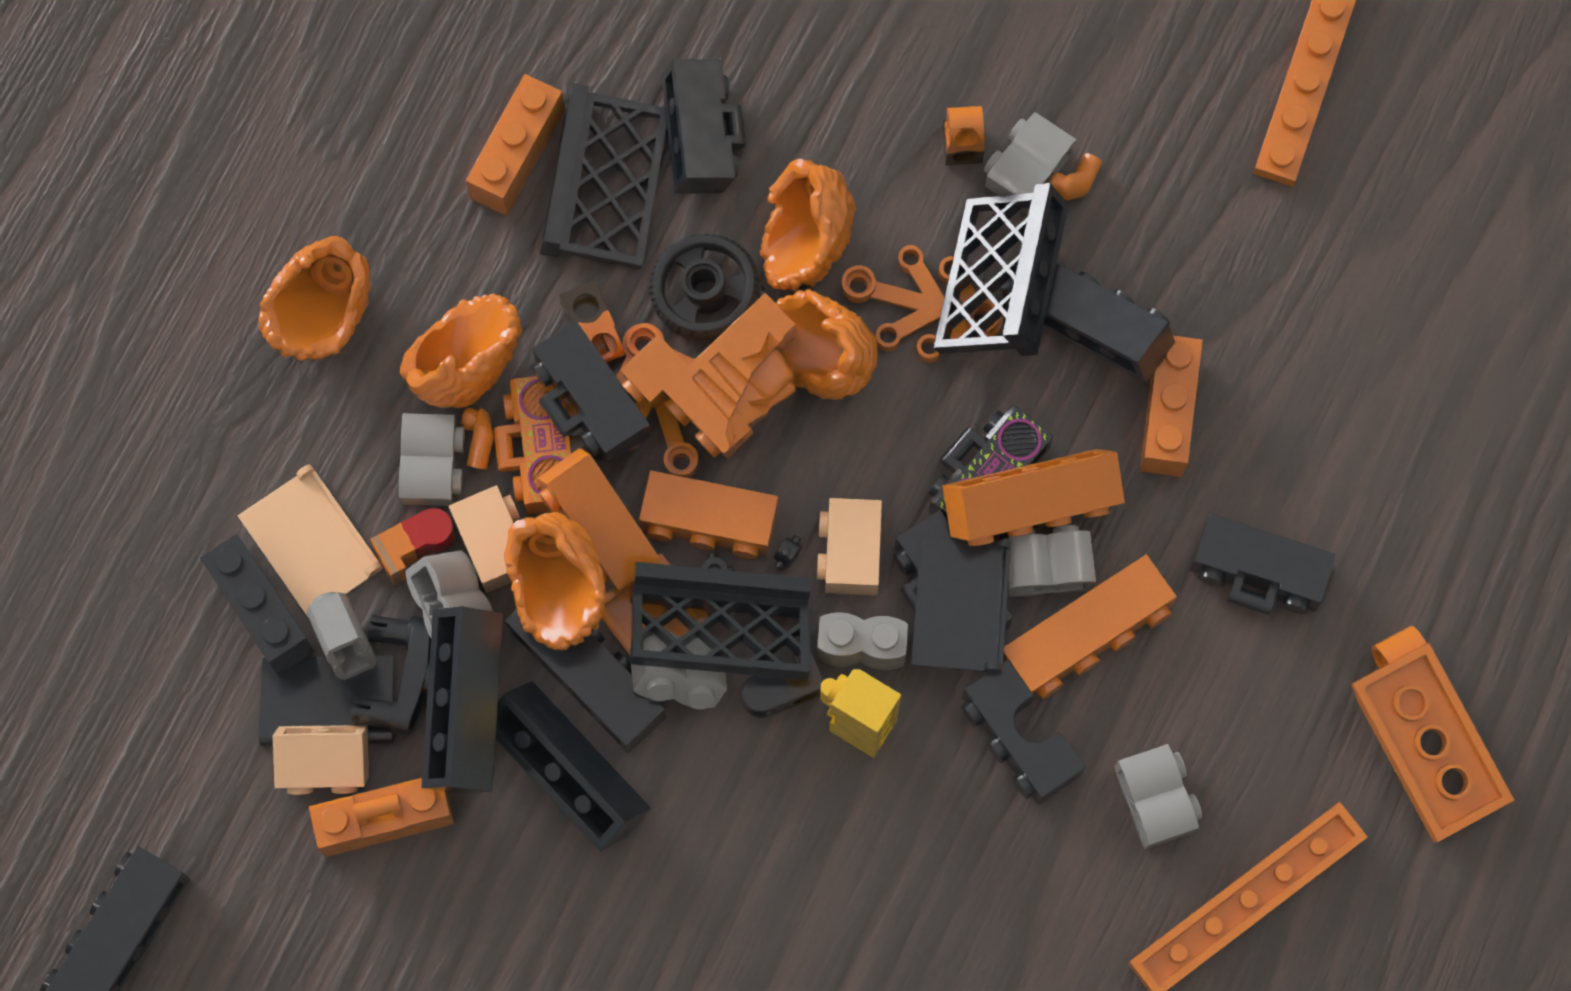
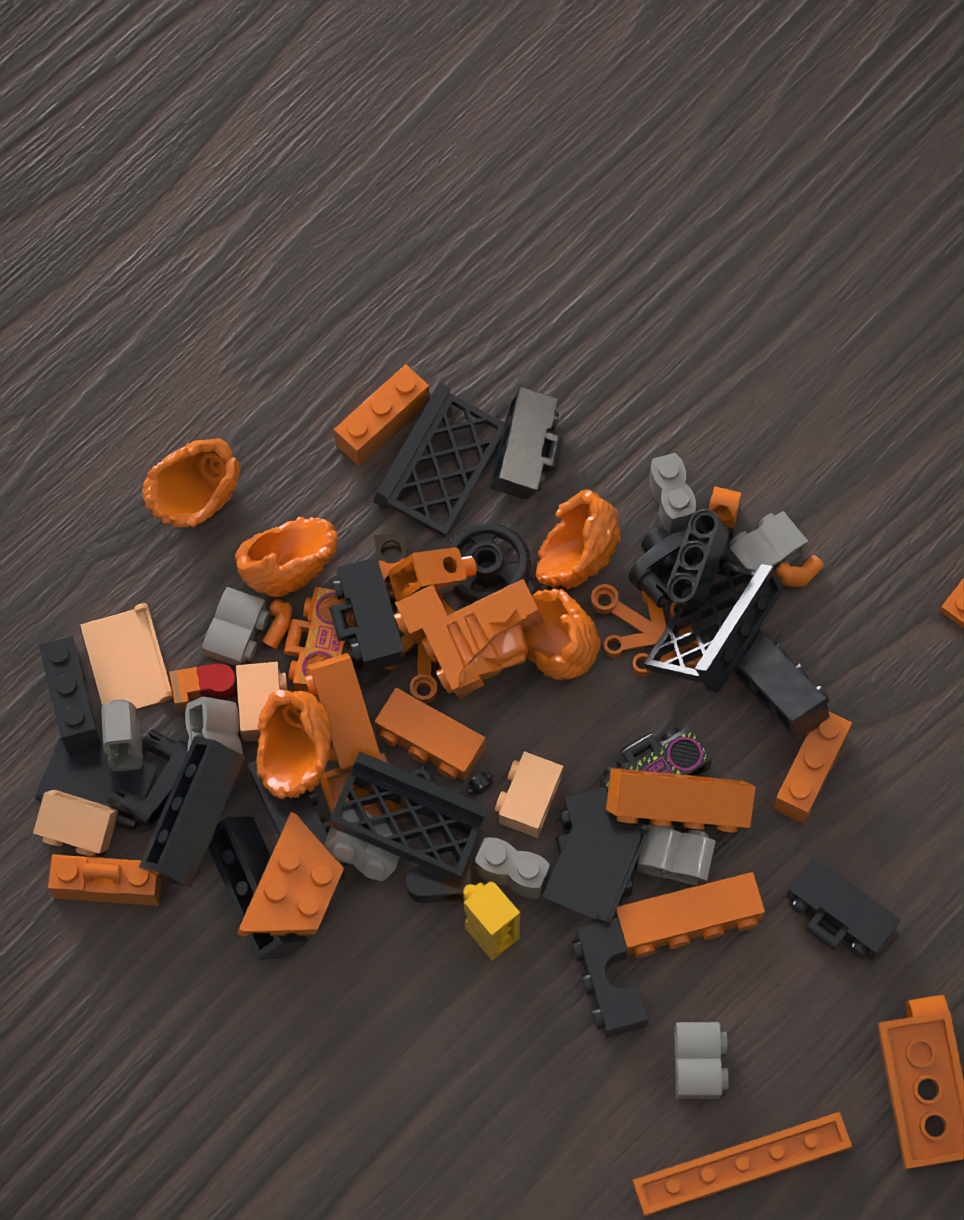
camera: 20 degrees right, 5 degrees down
none -> orange wing [237,812,344,936]
none -> orange torso [388,547,476,602]
none -> black connector [629,528,730,608]
none -> light grey brick [649,453,696,534]
none -> black beam [667,509,729,612]

